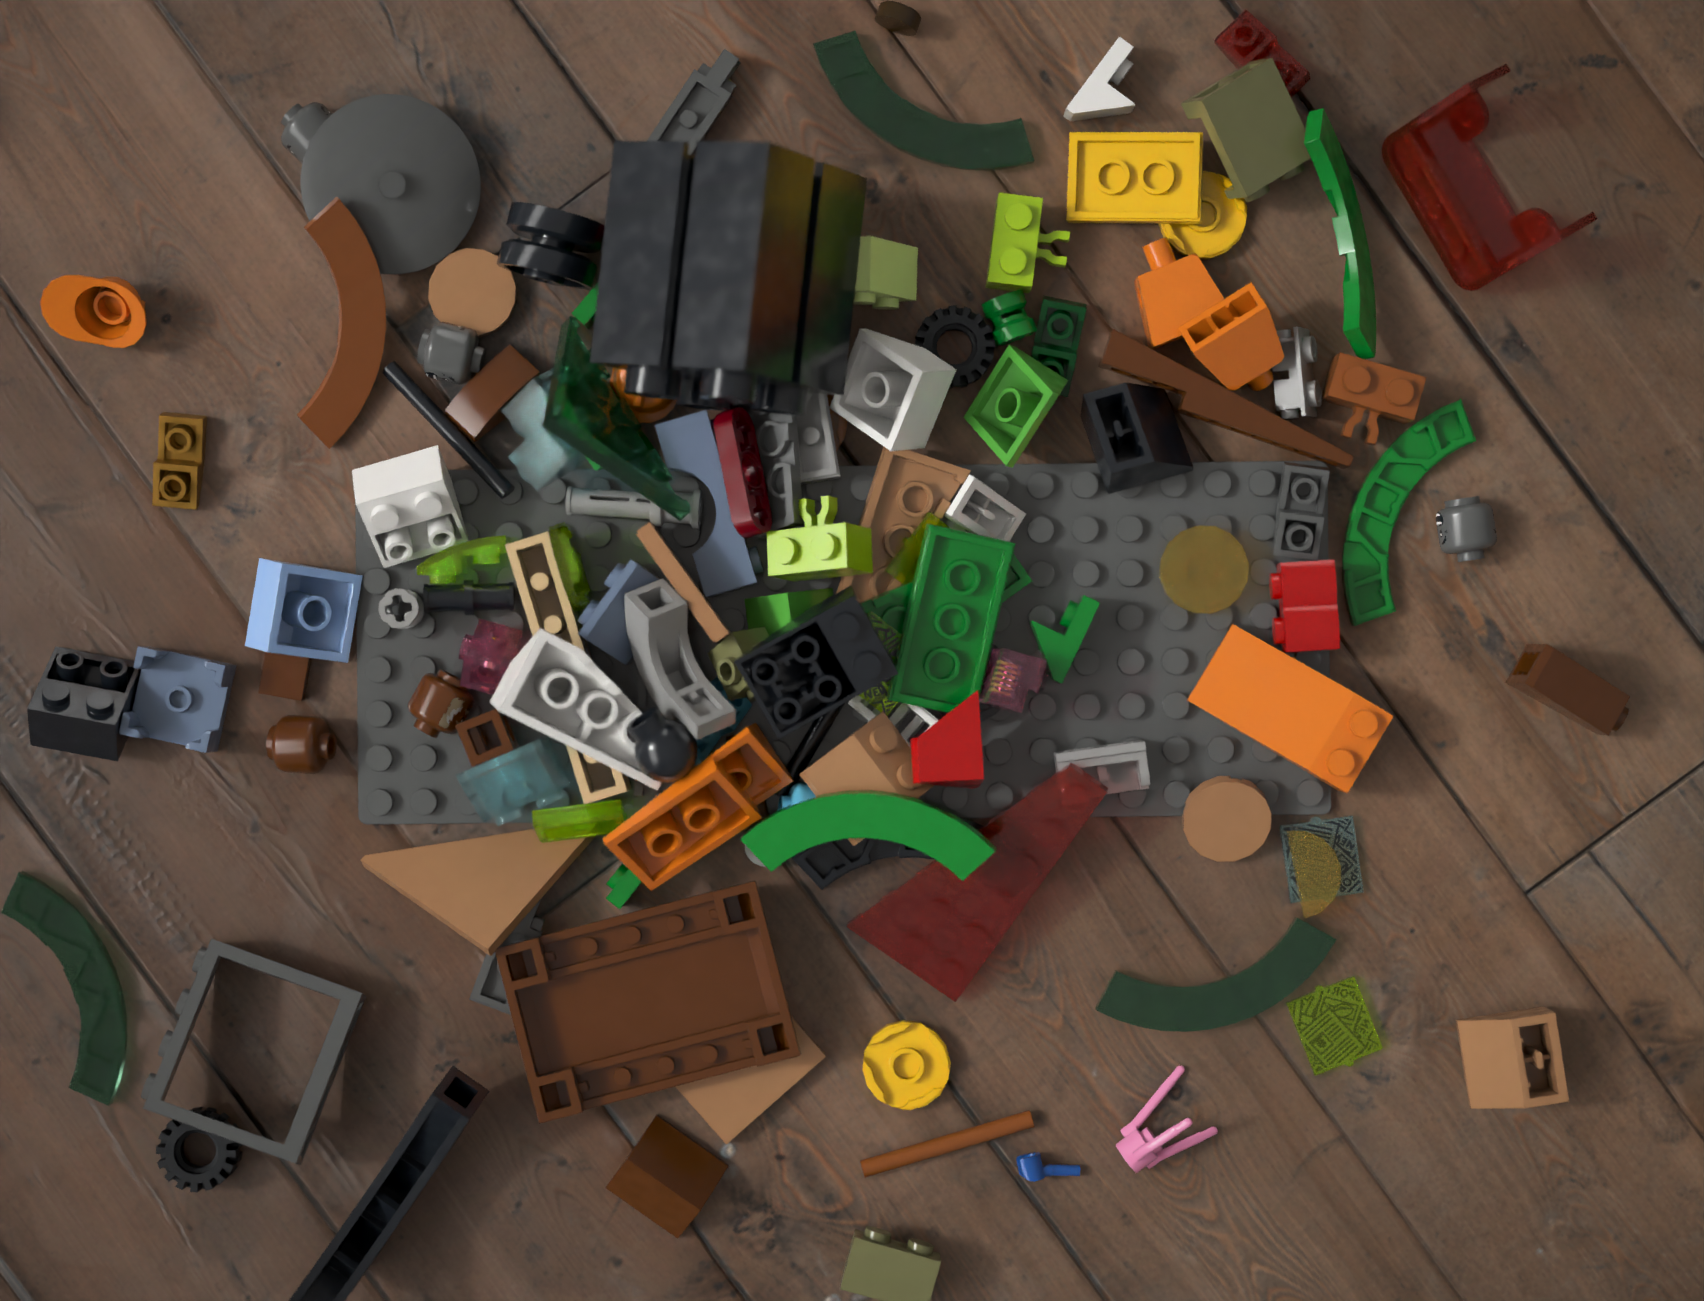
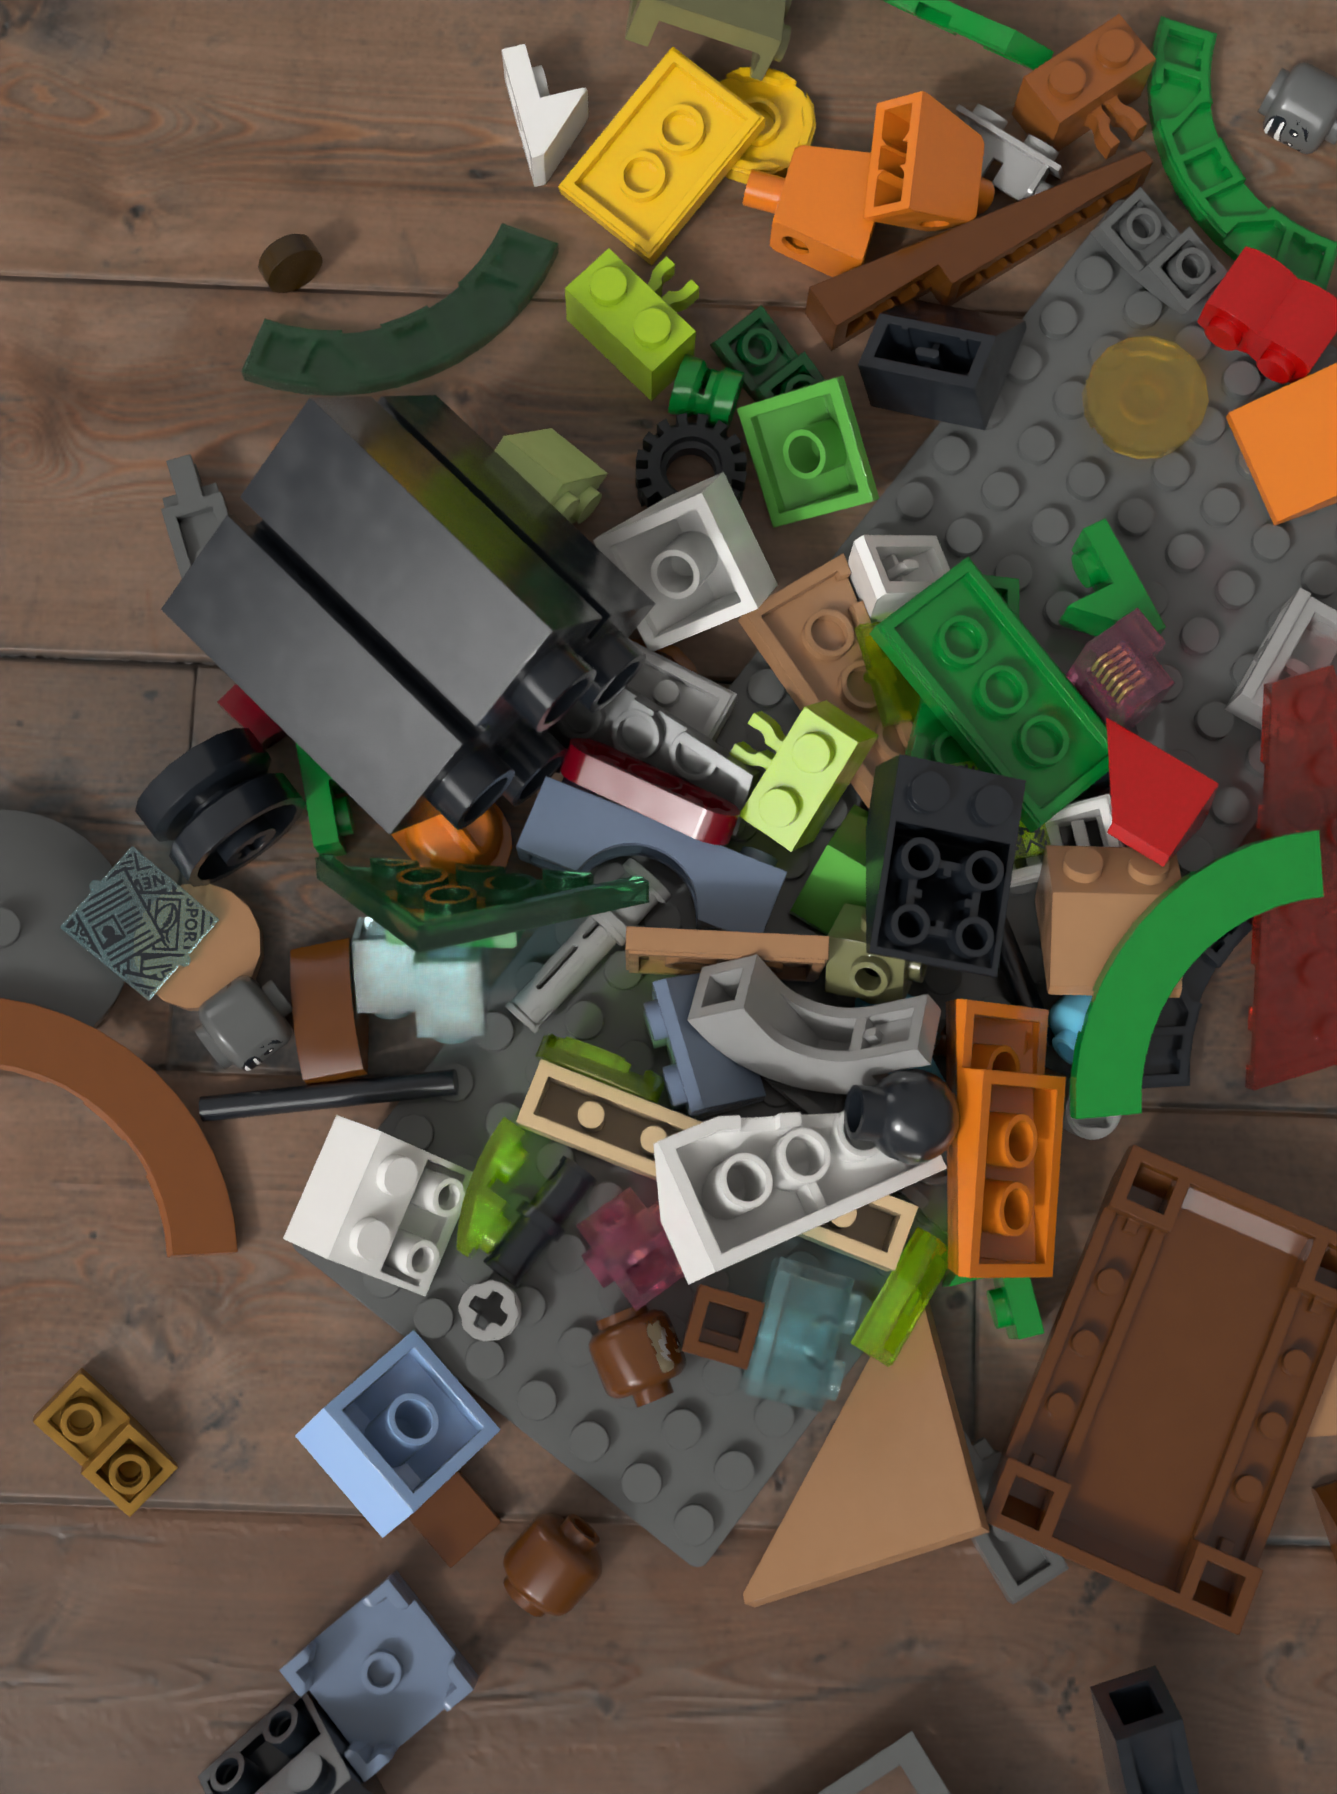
camera: 55 degrees left, 10 degrees down
none -> clear light blue piece [60,846,219,1001]

